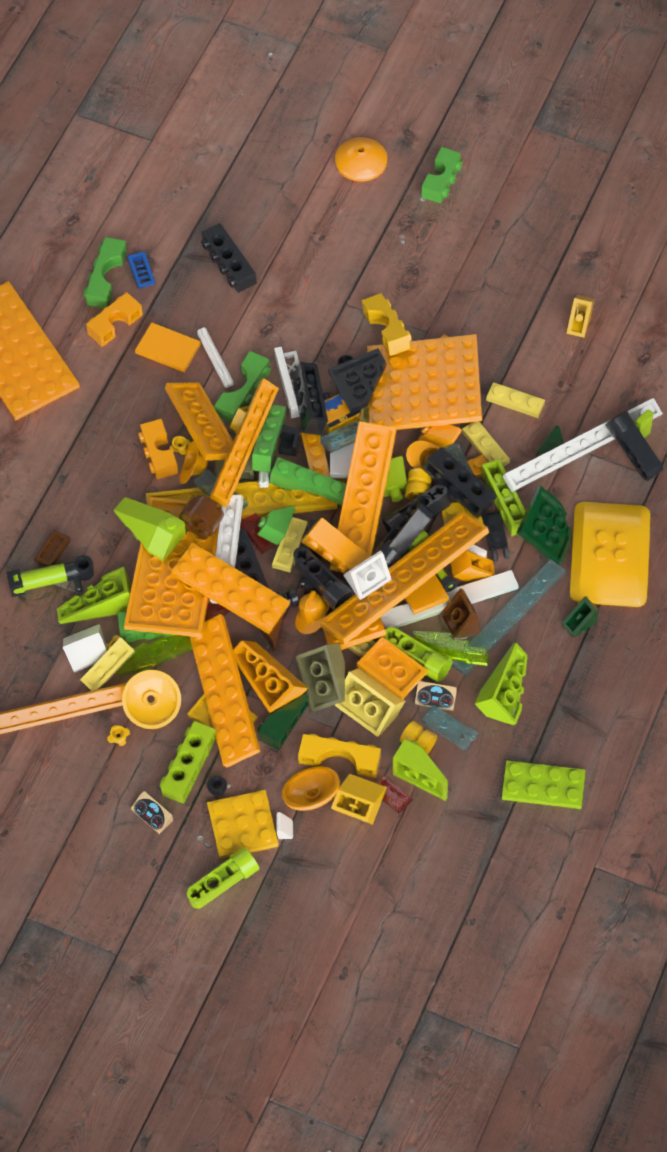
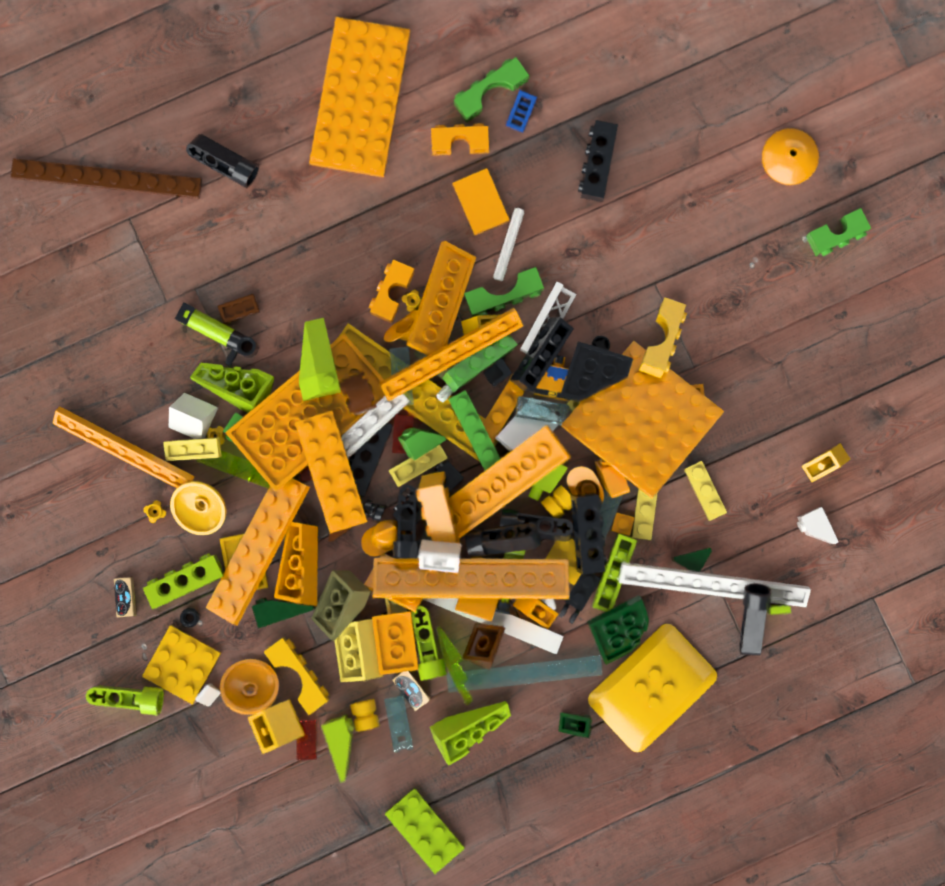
camera: 40 degrees right, 25 degrees up
none -> white slope [797,507,839,544]

